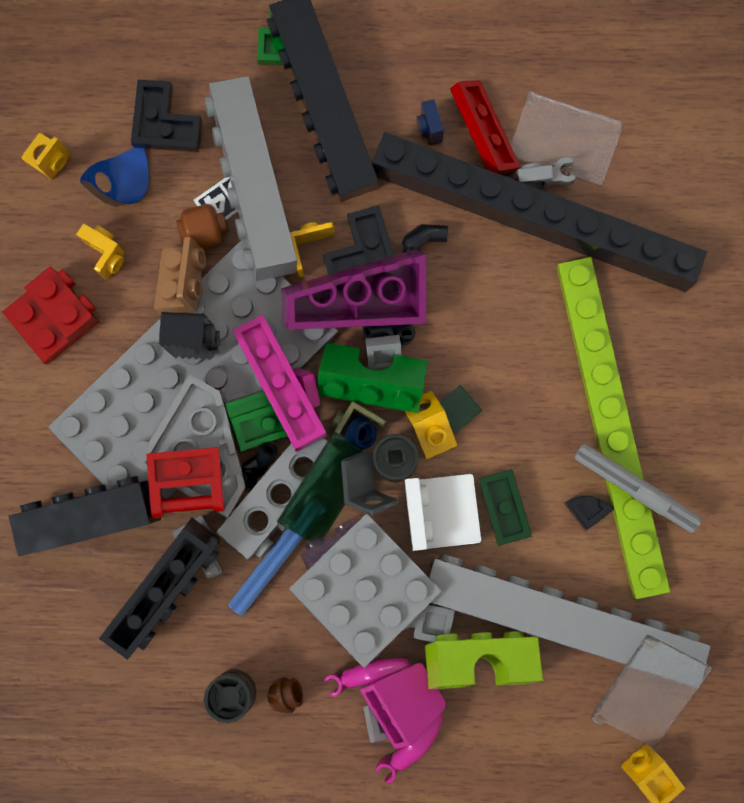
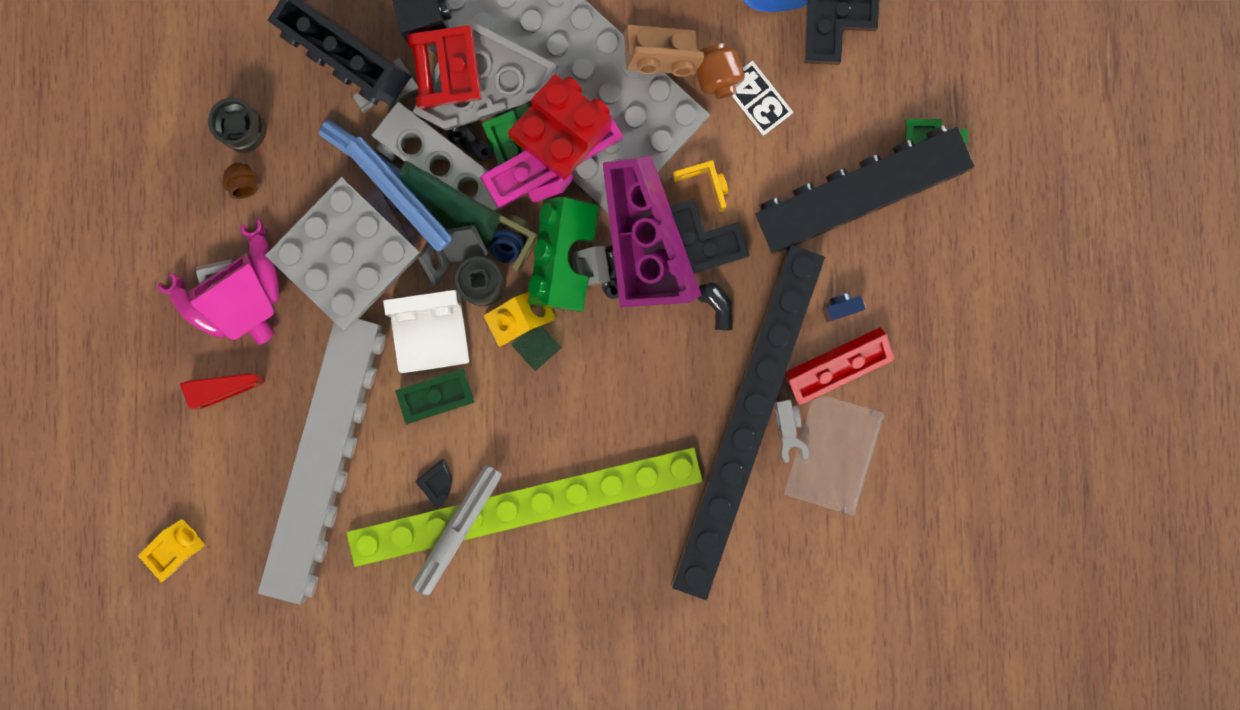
camera: 80 degrees right, 5 degrees up
black brick [159,312,220,360] -> none
light grey brick [204,76,297,281] -> none
light grey plate [403,604,455,642] -> none
lime arch [425,631,543,690] -> none
clear piece [591,635,712,748] -> none
none -> red slope [180,374,265,410]
none -> medium blue axle [346,137,452,252]
none -> red plate [508,74,611,180]

